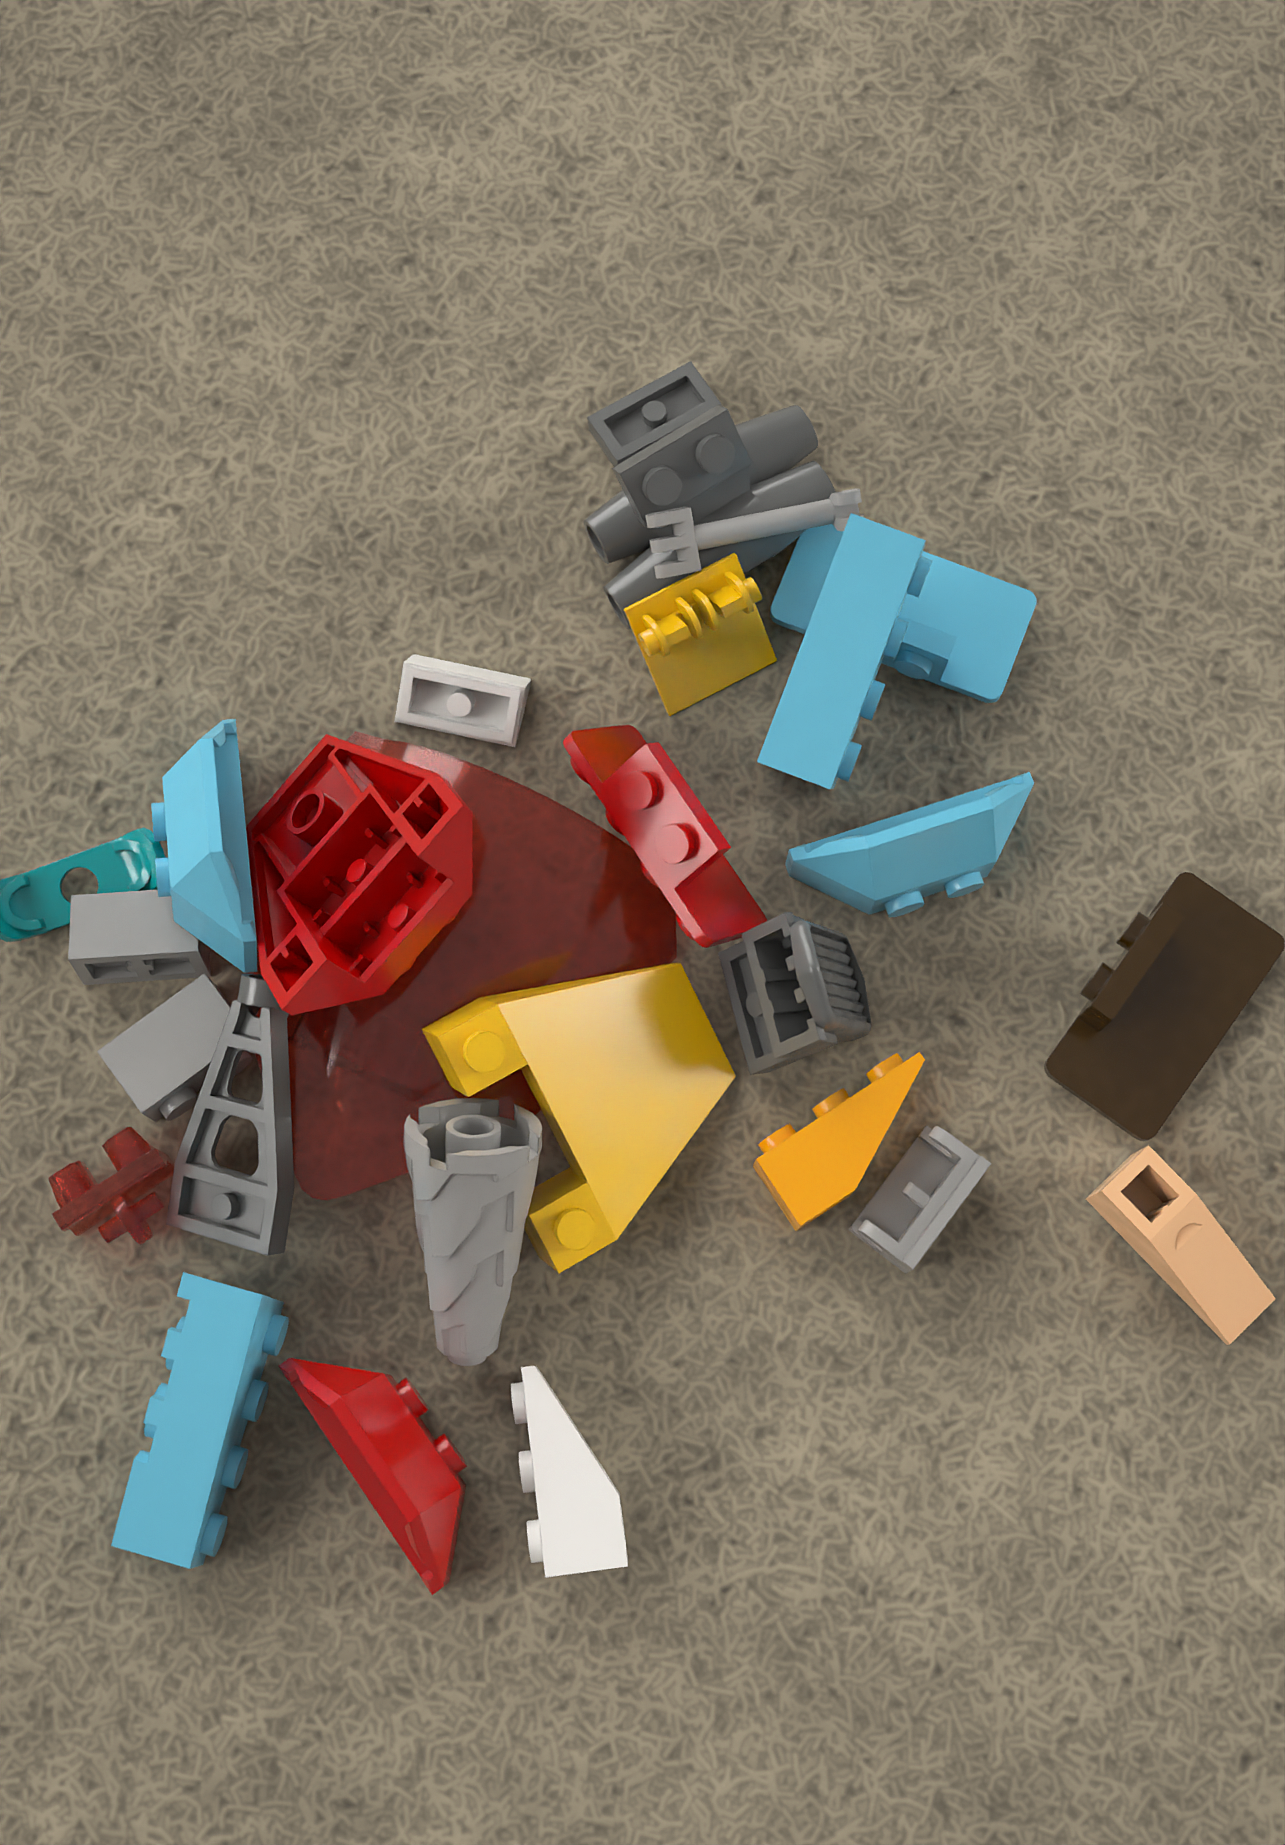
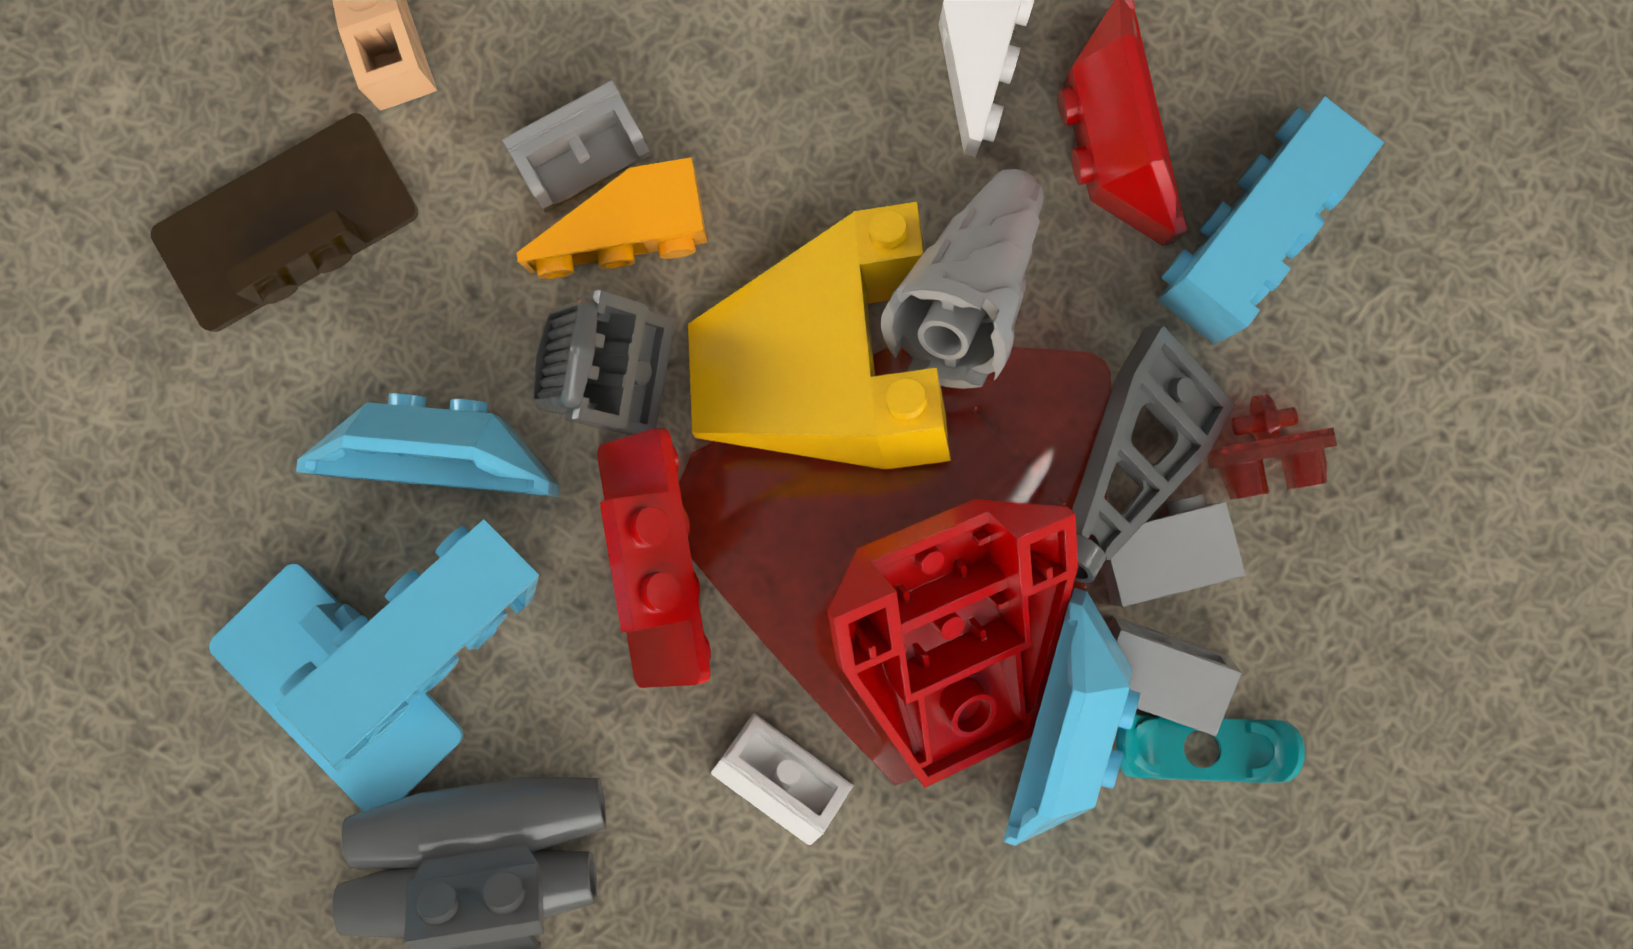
camera: 155 degrees left, 10 degrees up
yellow hinge [623,553,777,716] -> none
light grey hinge [645,488,864,578] -> none

